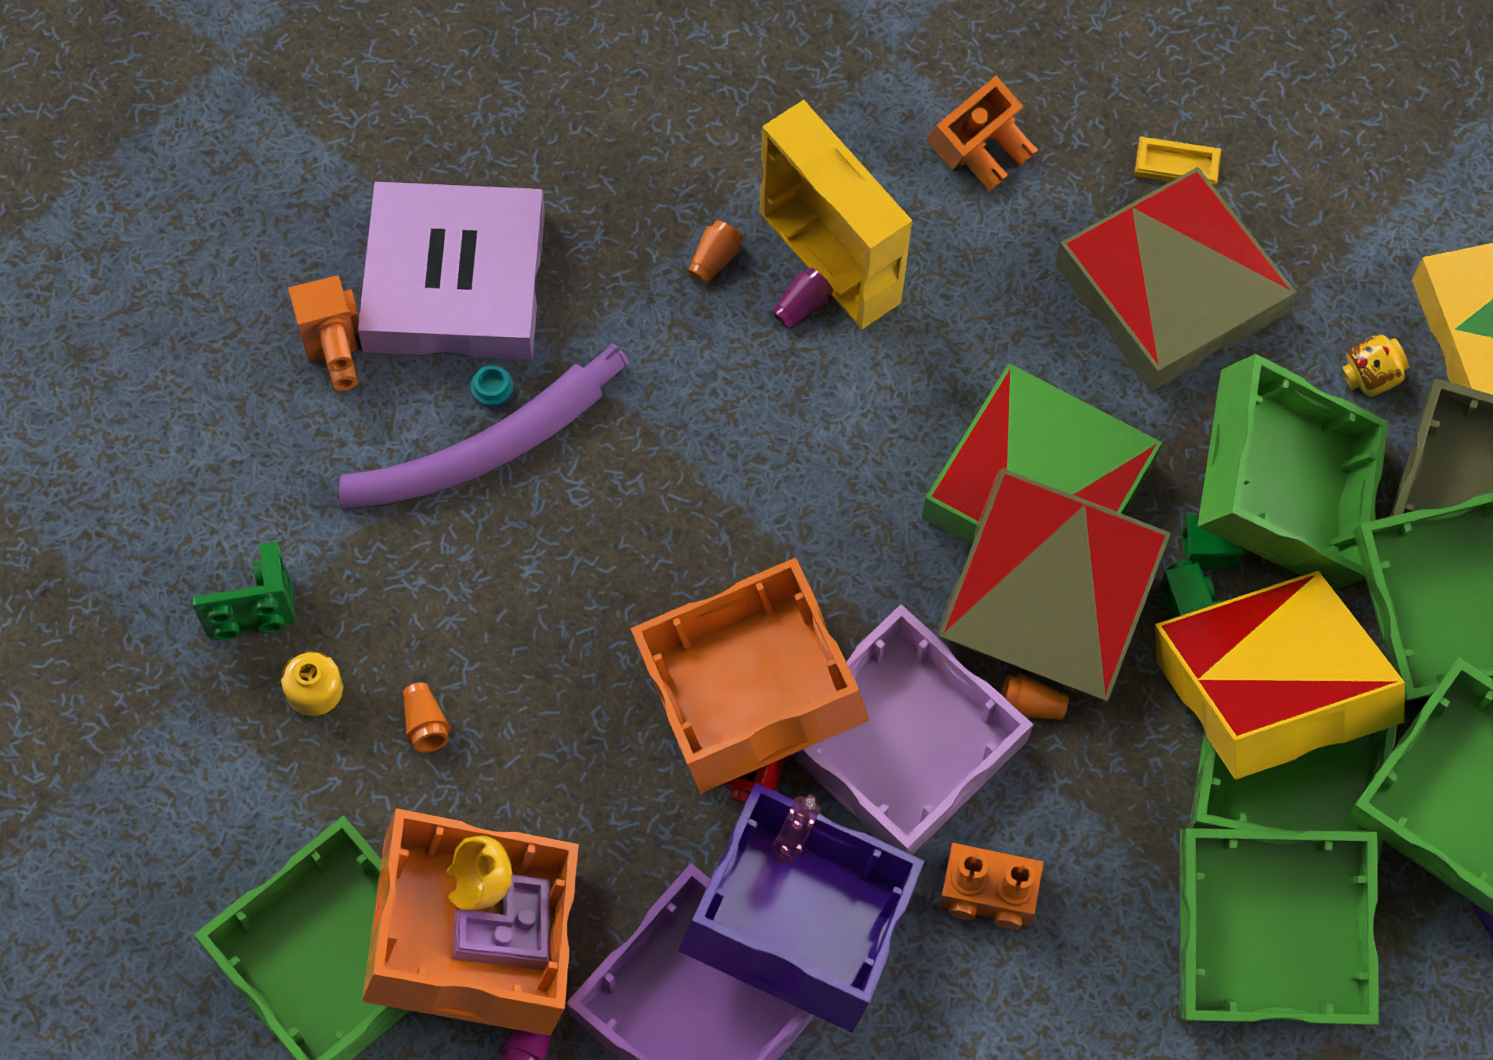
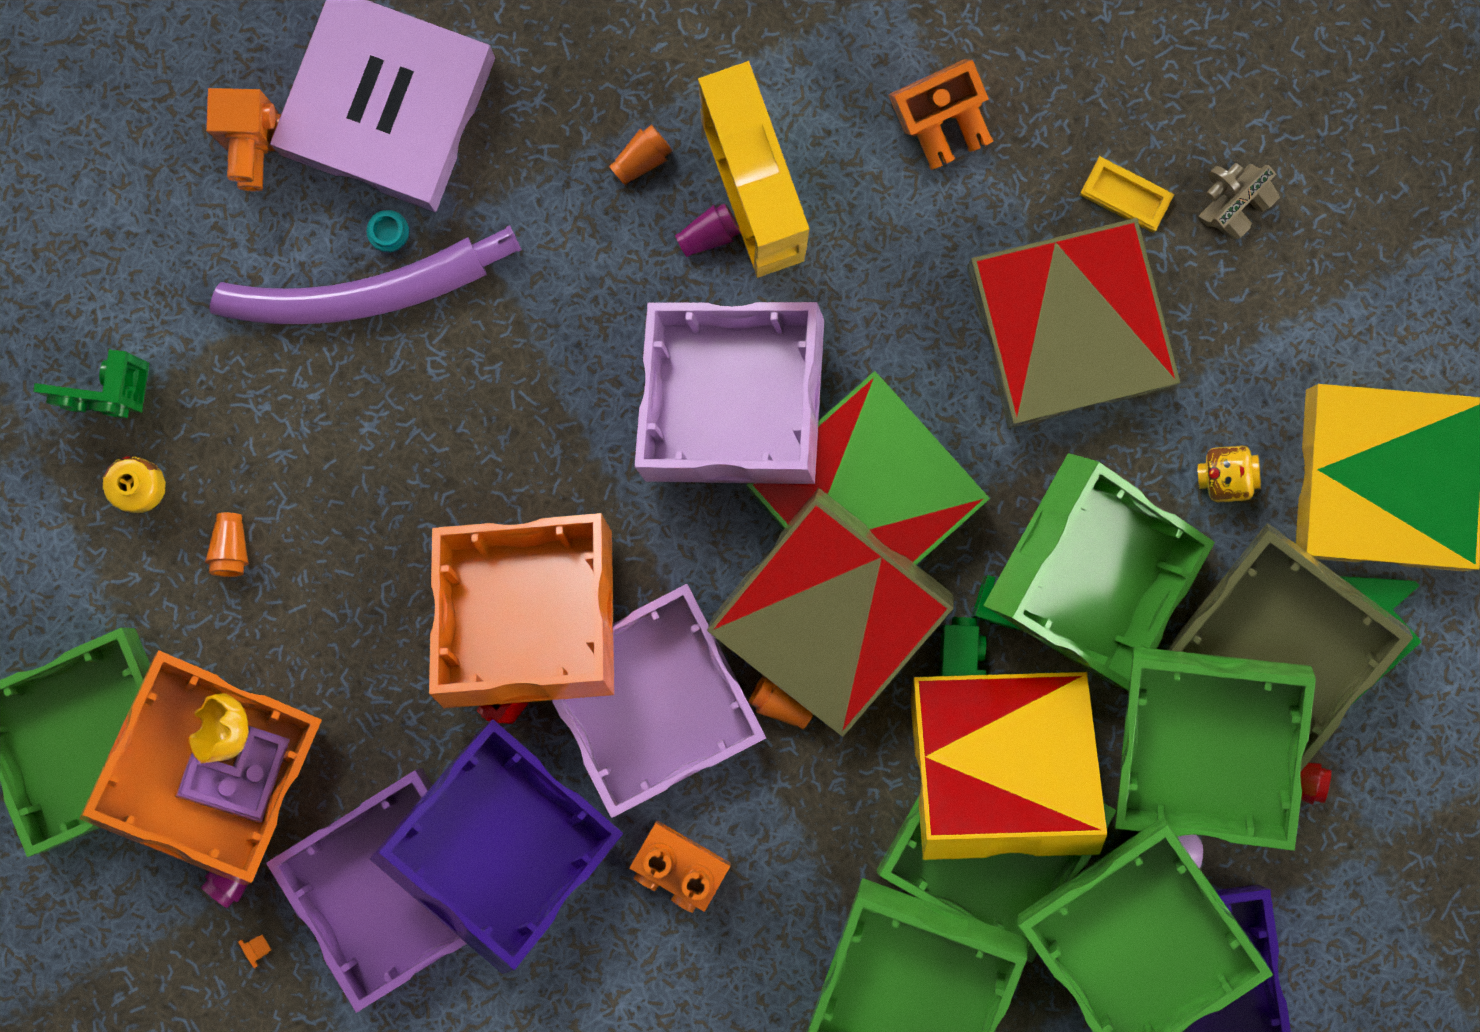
camera: 20 degrees right, 20 degrees up
clear pink axle [772,794,821,864] -> none
none -> lavender tile [635,302,824,484]
none -> dark tan hips [1197,163,1280,239]

